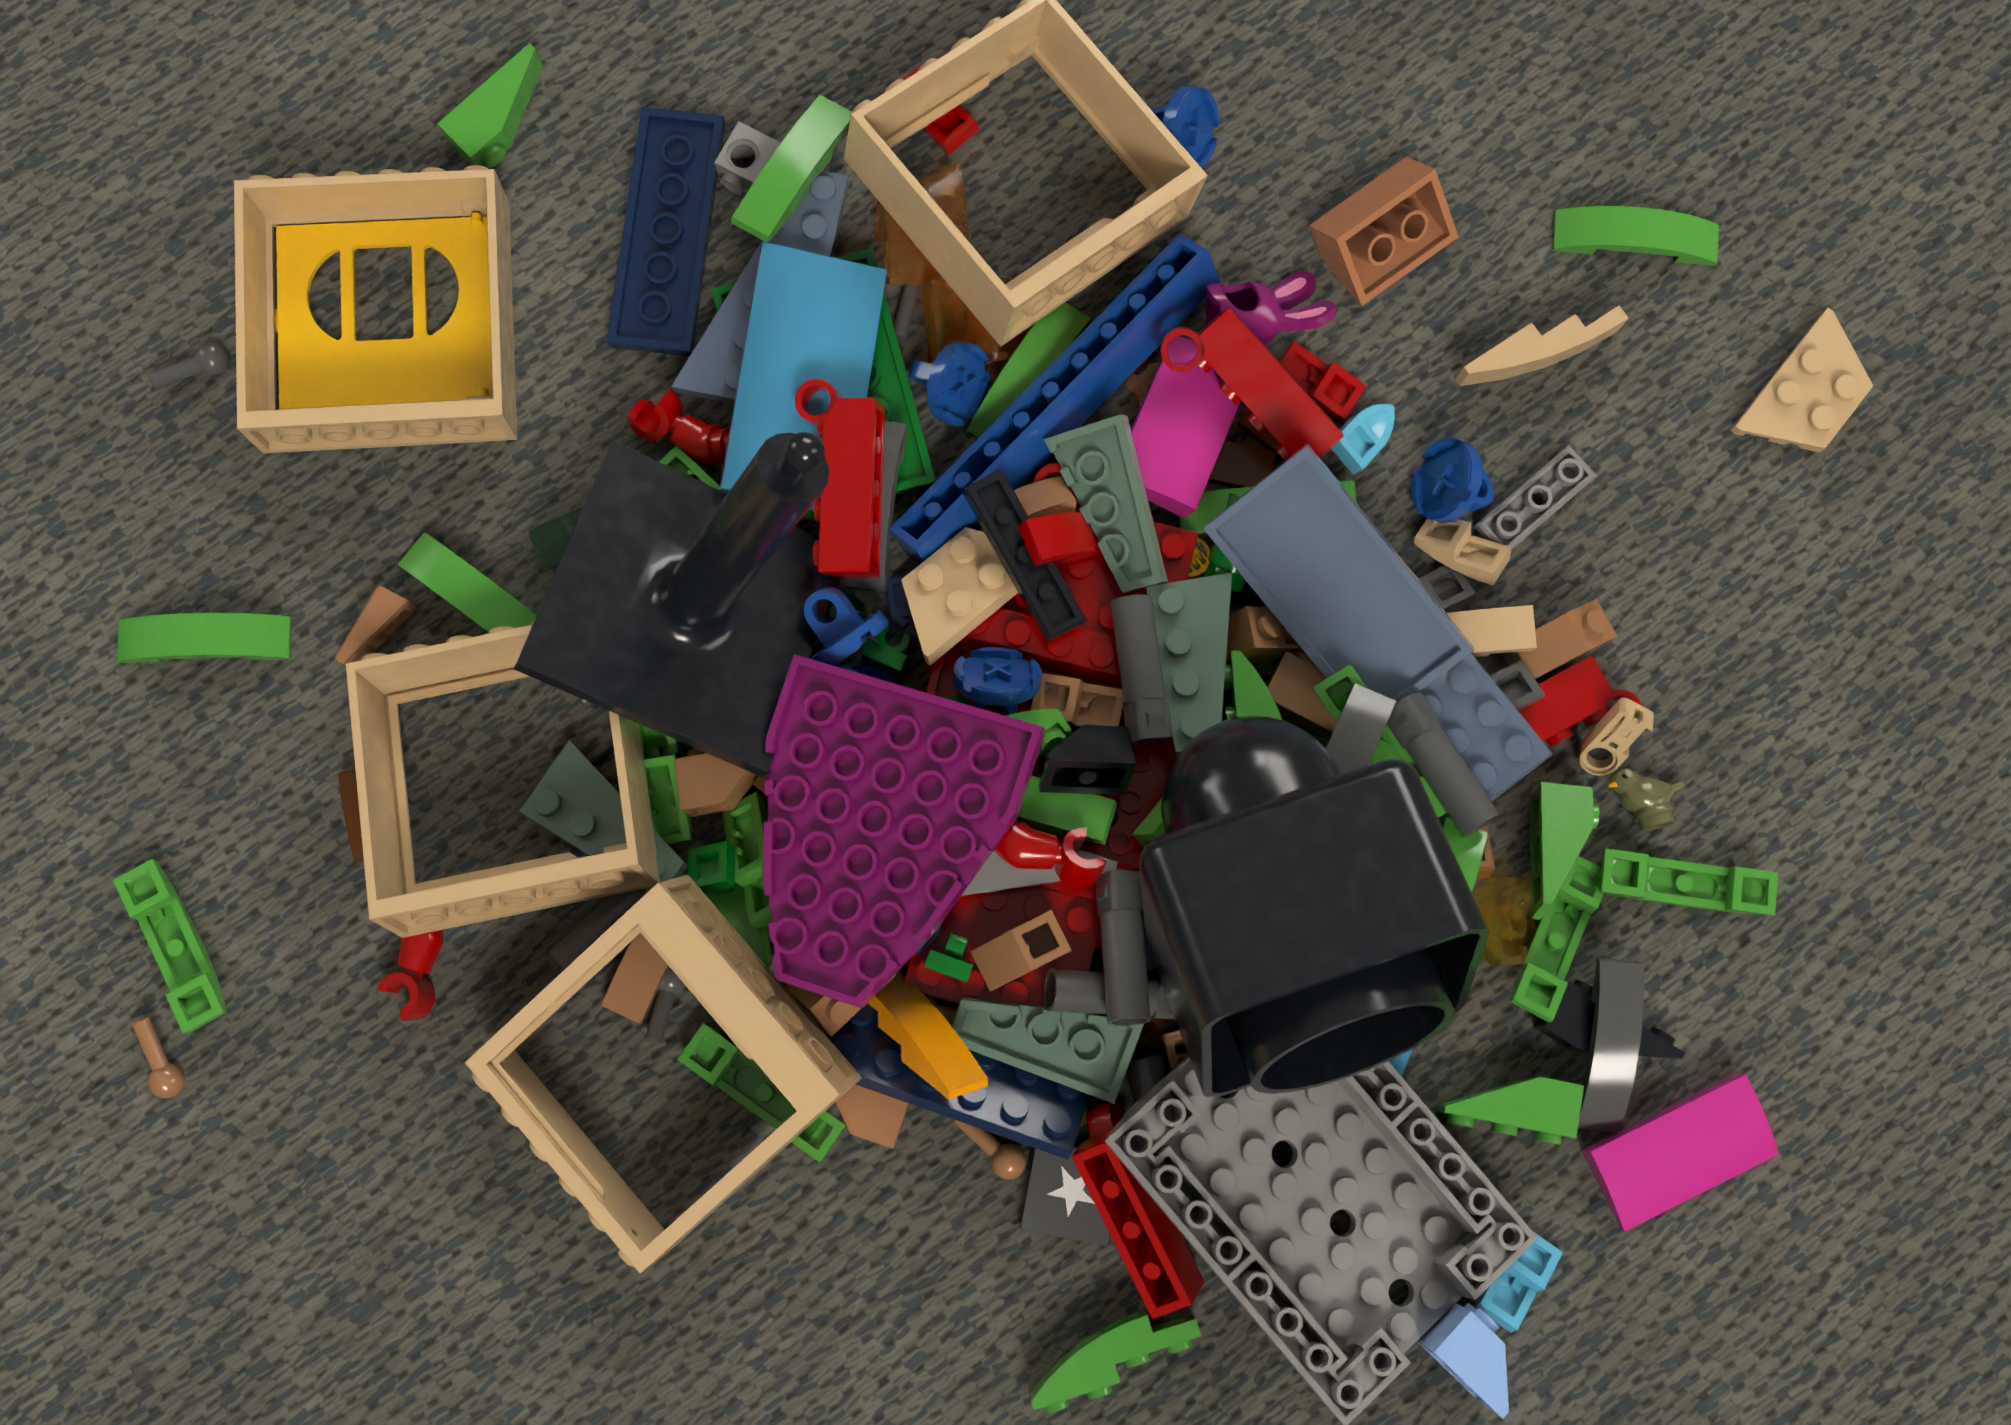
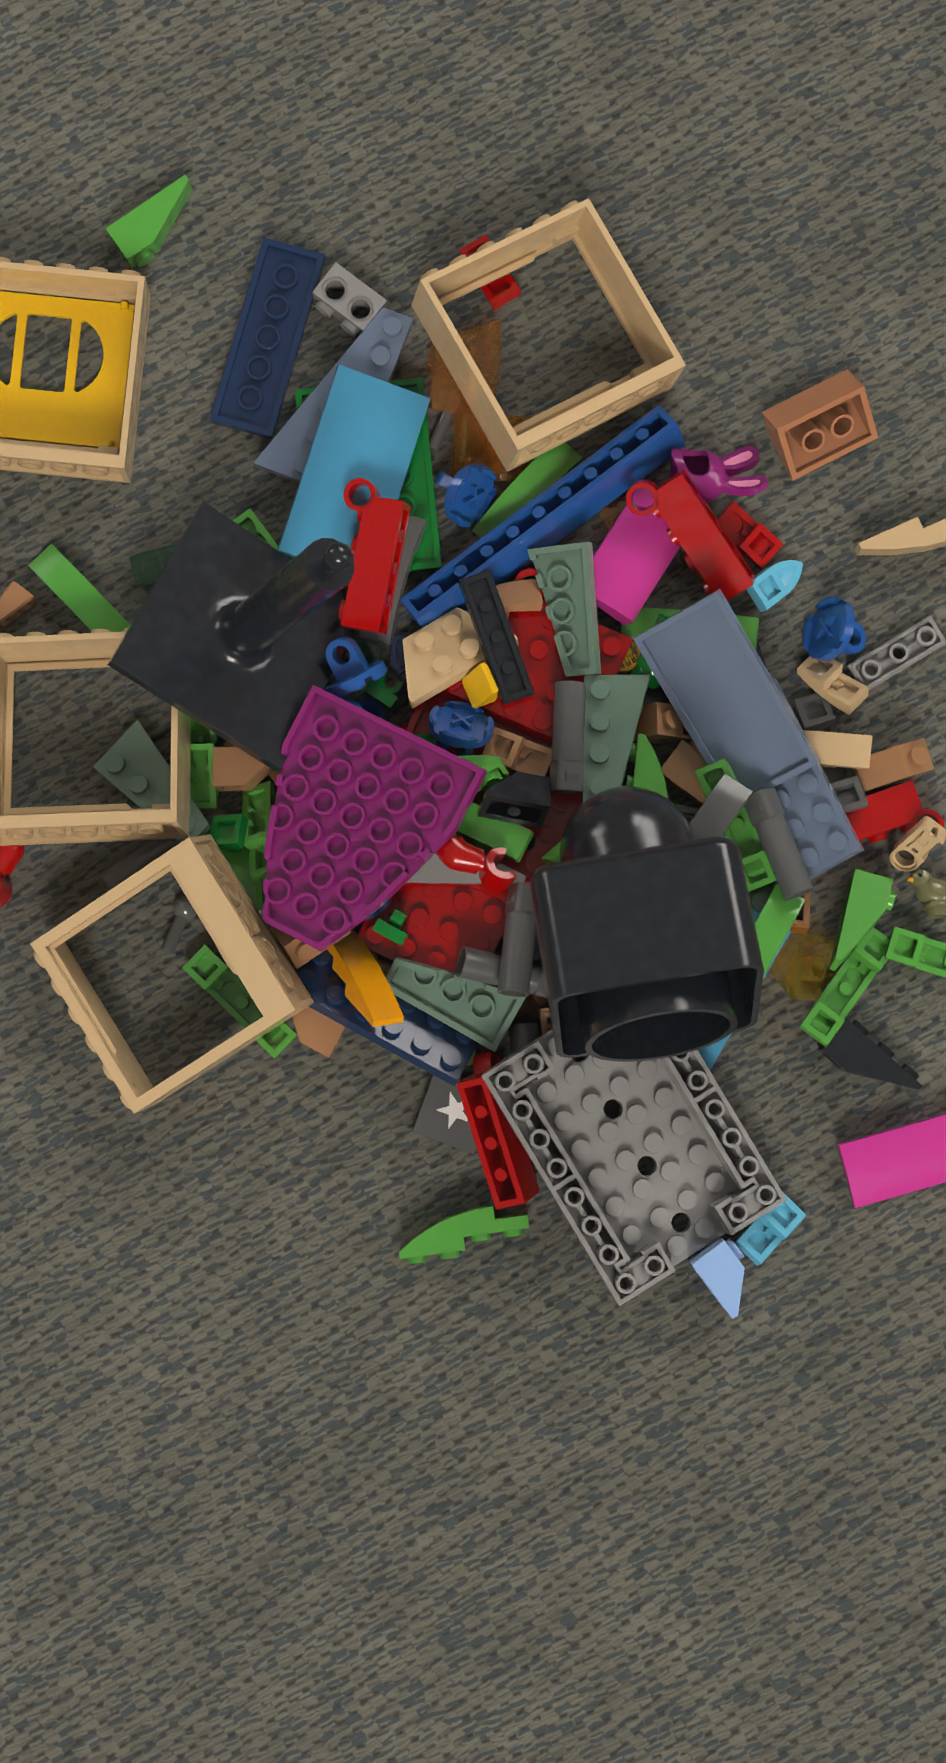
camera: 20 degrees right, 5 degrees up
medium nougat slope [601,933,669,1024] -> none
red piece [627,389,730,465] -> none
bright green slope [731,95,852,243] -> none
medium nougat bar [954,1120,1026,1180] -> none
medium nougat slope [970,910,1072,992] -> none
red slope [1018,512,1101,566] -> none
blue tile [1152,85,1220,168] -> none
reddish brown tile [1208,440,1277,488] -> none
bright green slope [1435,1076,1584,1145] -> none
dark grey slope [1578,958,1644,1132] -> none
none -> yellow slope [462,662,498,709]

